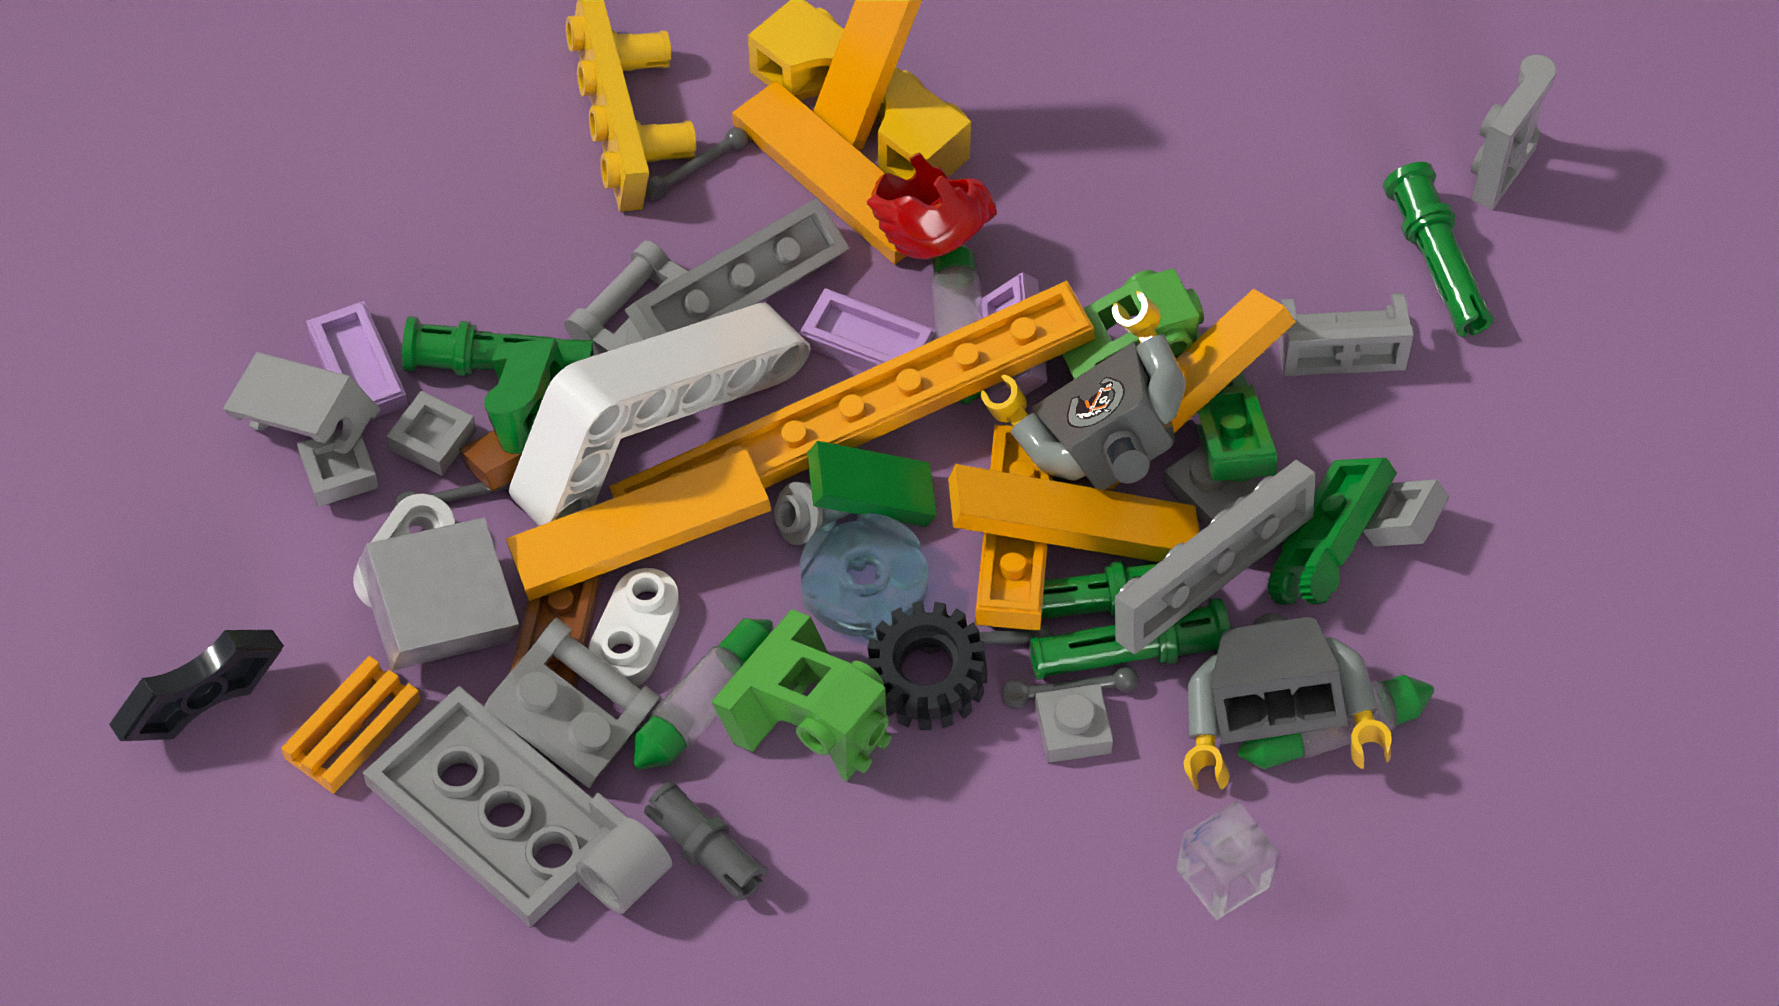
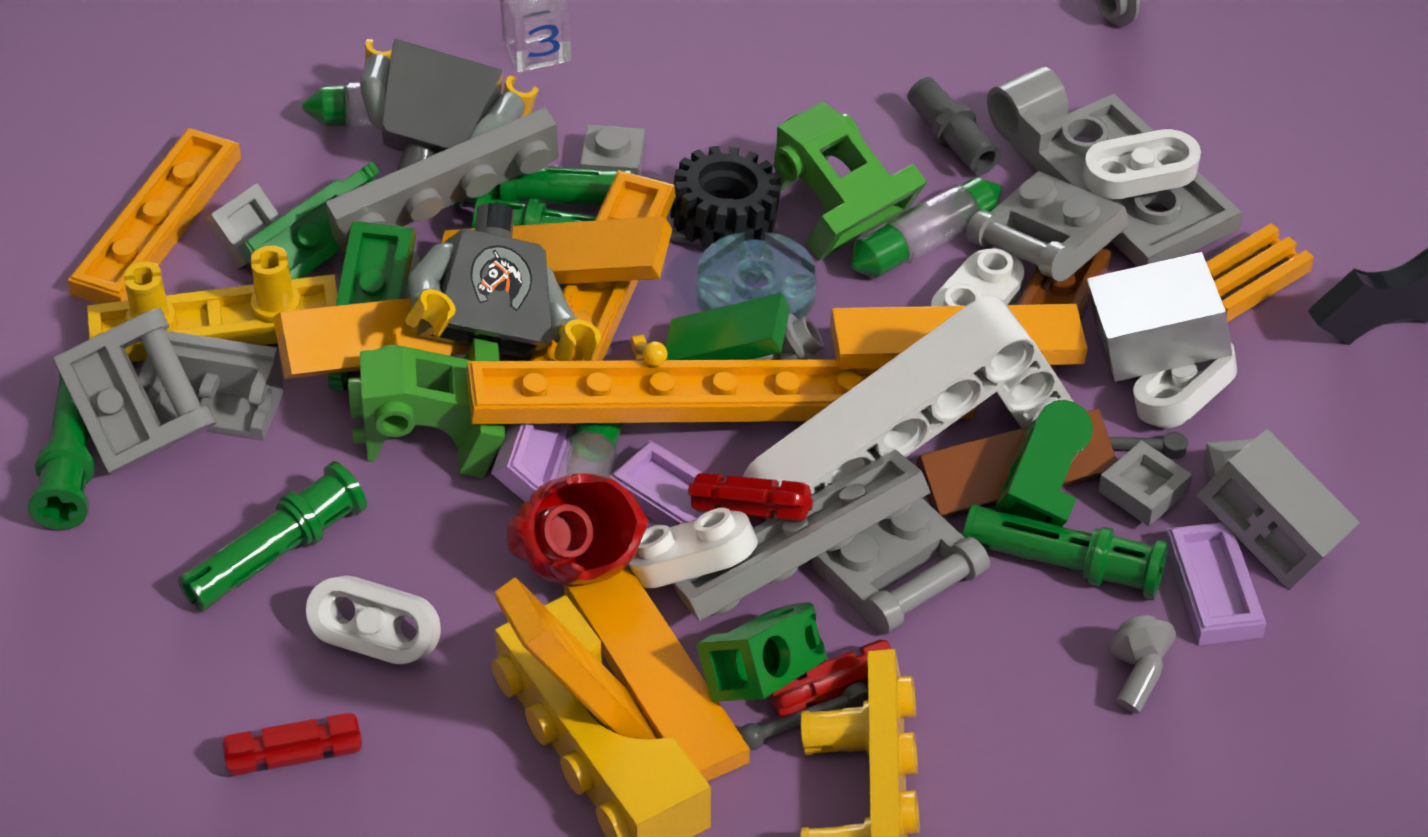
camera: 165 degrees left, 10 degrees down
none -> light grey plate [53,308,216,474]
none -> light orange tile [67,128,242,304]
none -> yellow plate [87,246,338,362]
none -> green pin [178,461,367,612]
none -> red axle [223,712,362,776]
none -> white plate [306,575,441,664]
none -> white plate [628,508,758,588]
none -> yellow hinge [631,334,668,367]
none -> red axle [688,473,813,522]
none -> green leg [696,602,827,702]
none -> red axle [769,639,892,718]
none -> white plate [1083,129,1201,199]
none -> light grey plate [1109,615,1176,714]

